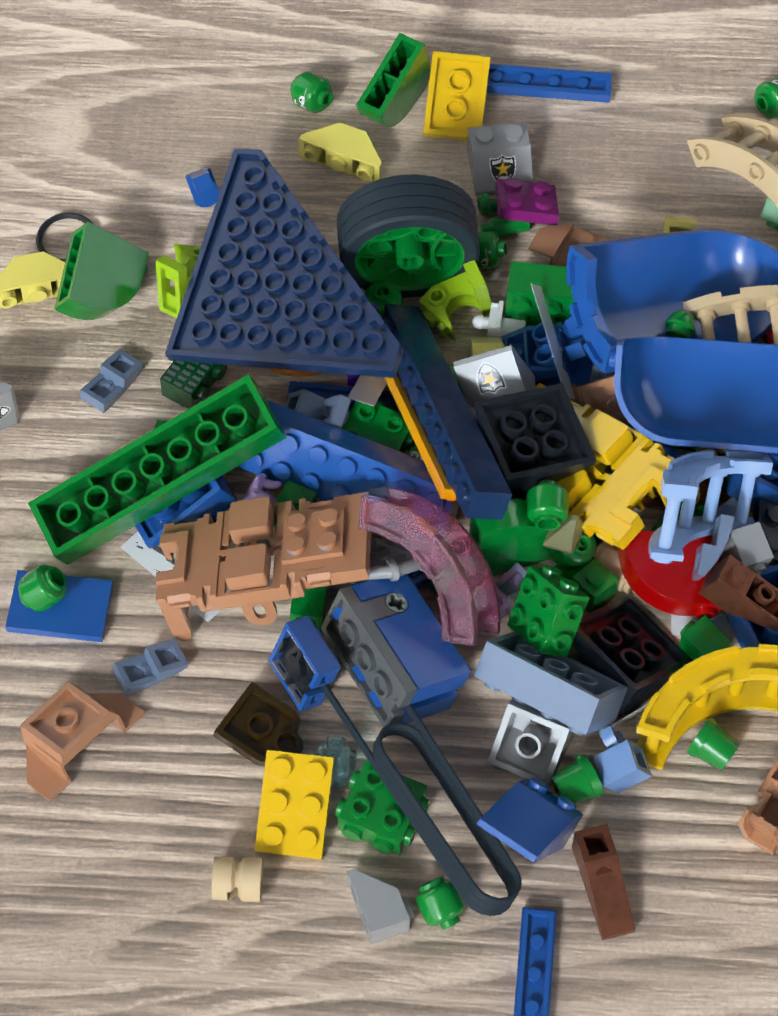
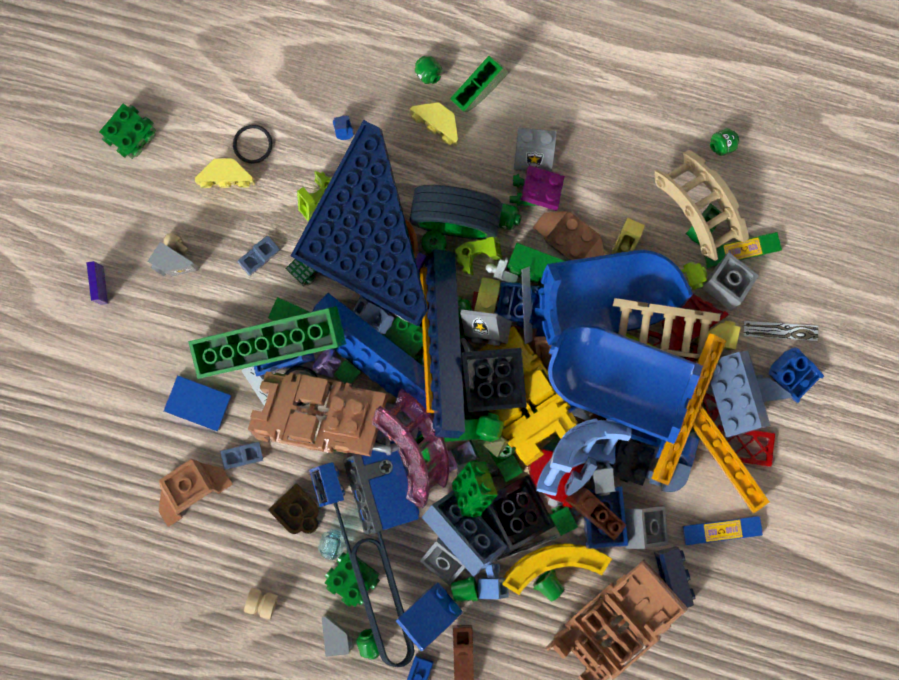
camera: 15 degrees right, 25 degrees up
green head [18,564,67,613] -> none
green brick [54,222,149,320] -> none
yellow plate [254,750,335,859] -> none
yellow plate [423,51,490,141] -> none
blue plate [487,64,612,103] -> none
green plate [665,310,696,338] -> none

